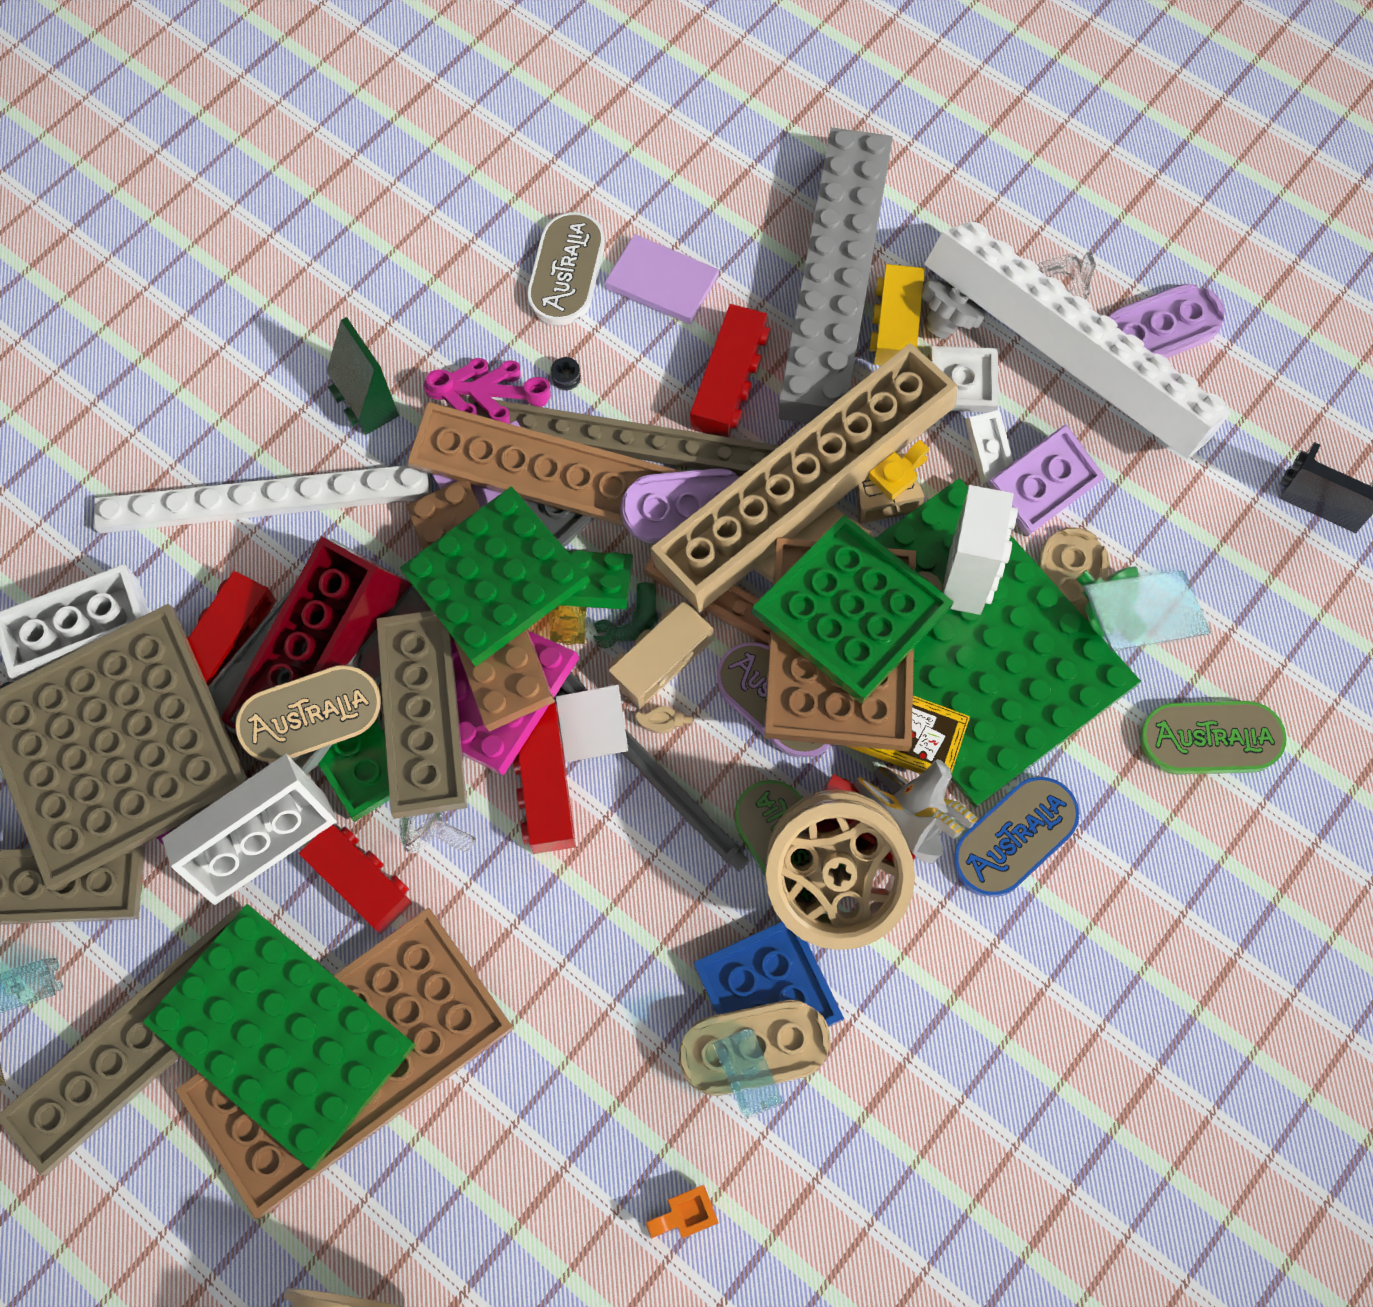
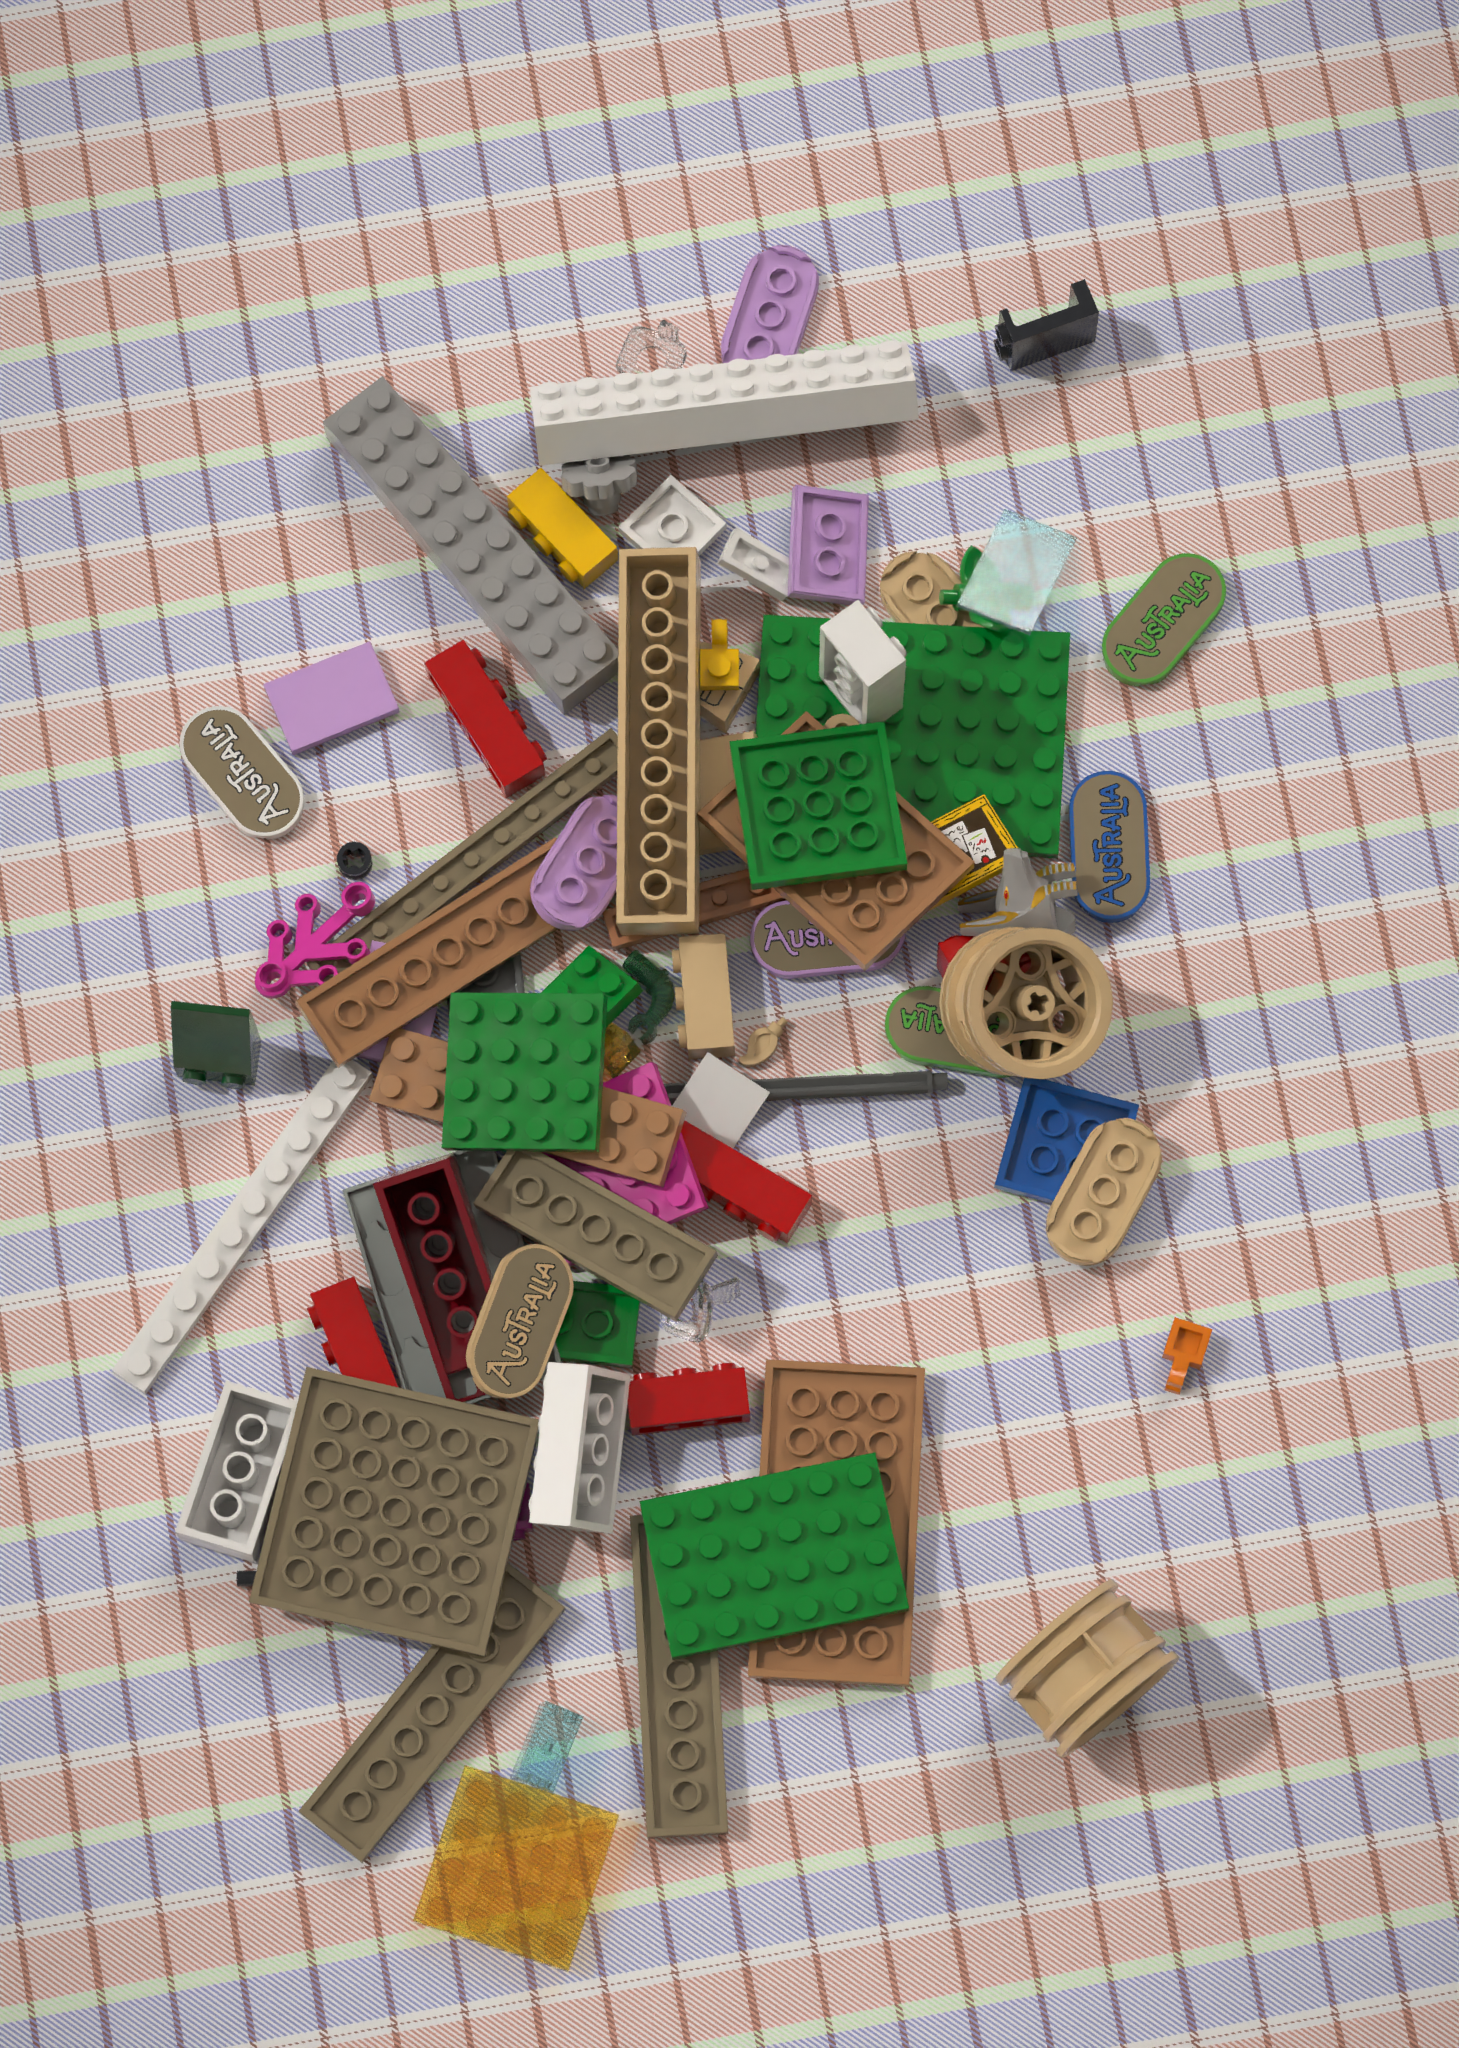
camera: 50 degrees left, 5 degrees up
clear light blue hinge [713,1028,784,1121] -> none

